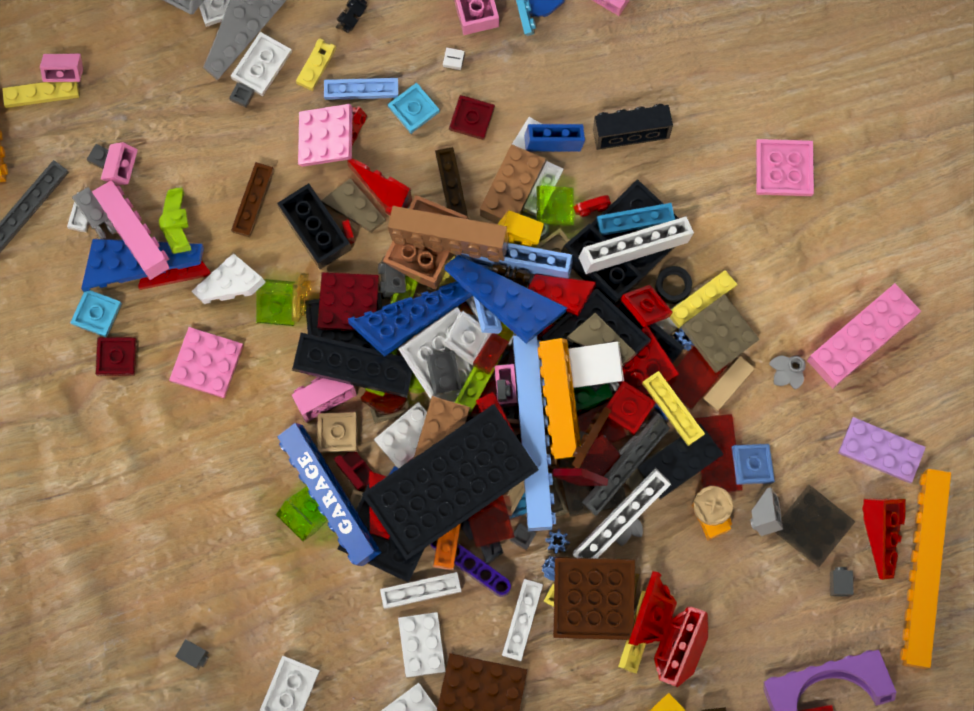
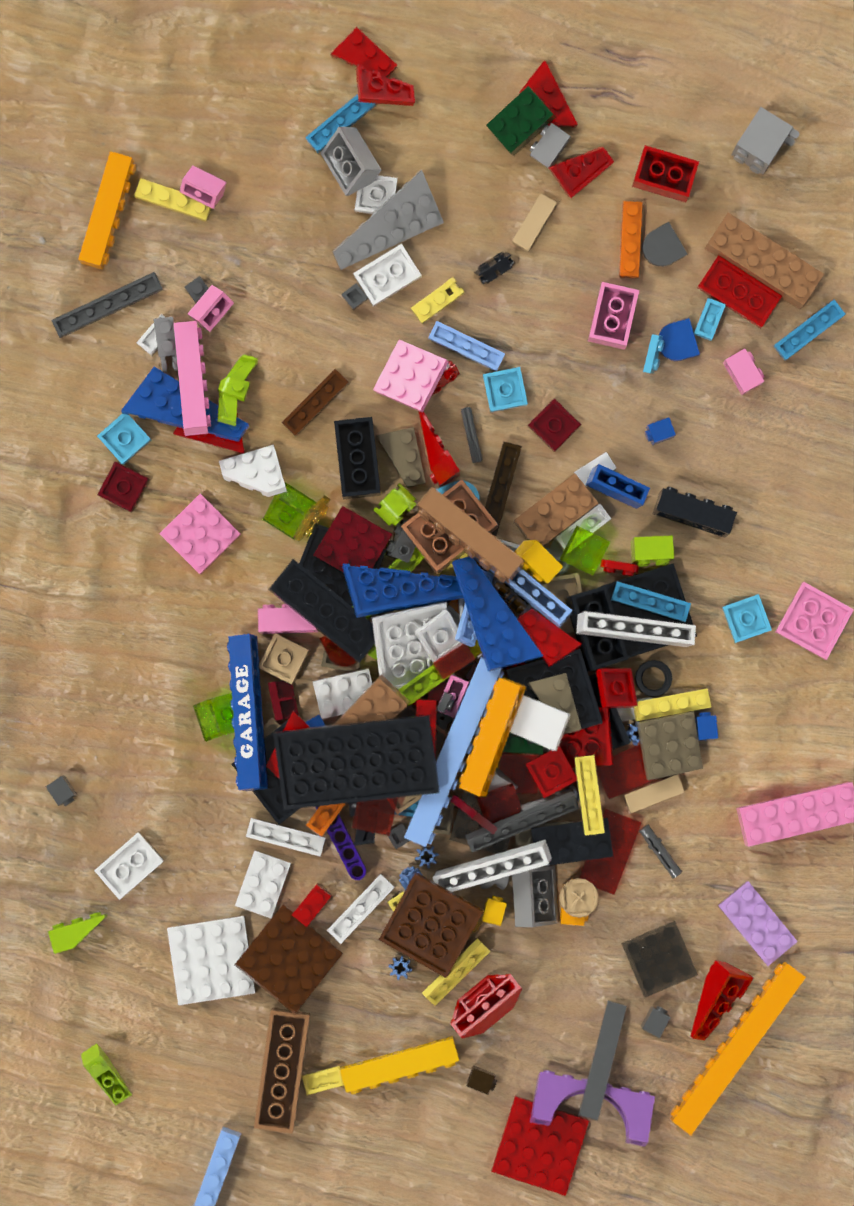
camera: 25 degrees right, 10 degrees up
red tile [342,220,355,244] -> none
dark grey plate [426,351,462,394] -> none
white tile [443,48,465,70] -> none
reddish brown plate [572,407,611,468] -> none
red wing [628,571,677,646] -> none
medium blue tile [732,444,775,485] -> none
light grey slope [750,487,783,536] -> none
light grey plate [769,355,806,390] -> none
none -> red brick [292,883,332,927]
none -> lime brick [373,483,417,526]
none -> medium blue gear [388,955,412,980]
none -> dark grey axle [461,407,482,463]
none -> yellow brick [481,895,507,926]
none -> light grey slope [512,865,558,927]
none -> dark grey tile [578,1001,627,1121]
none -> lime brick [631,535,674,567]
none -> dark grey pin [639,824,683,879]
none -> blue brick [645,417,676,445]
none -> blue brick [695,712,718,740]
none -> medium azure plate [722,594,772,643]

